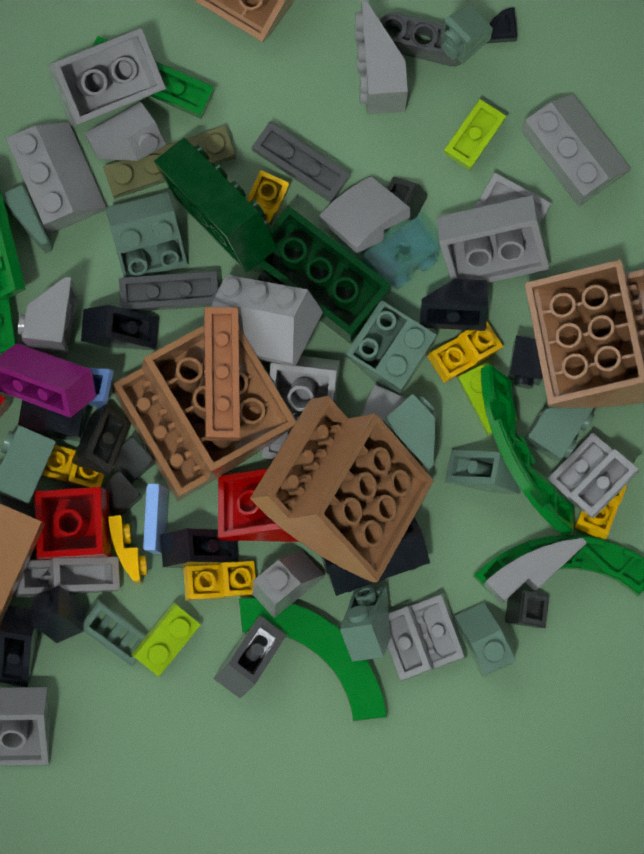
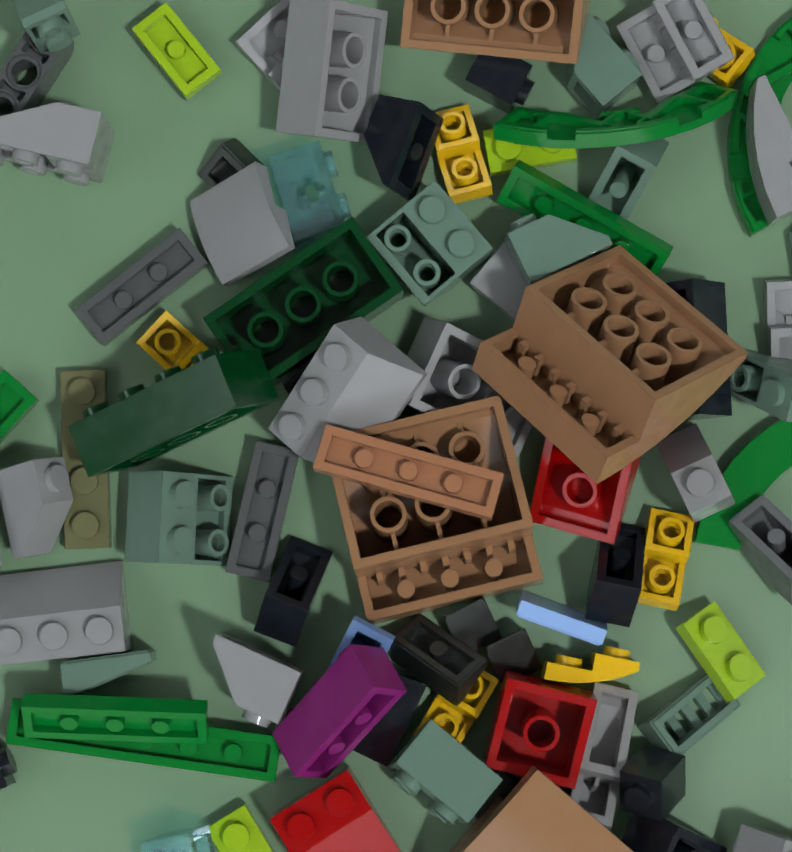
camera: 70 degrees left, 5 degrees up
none -> green plate [496,159,674,276]

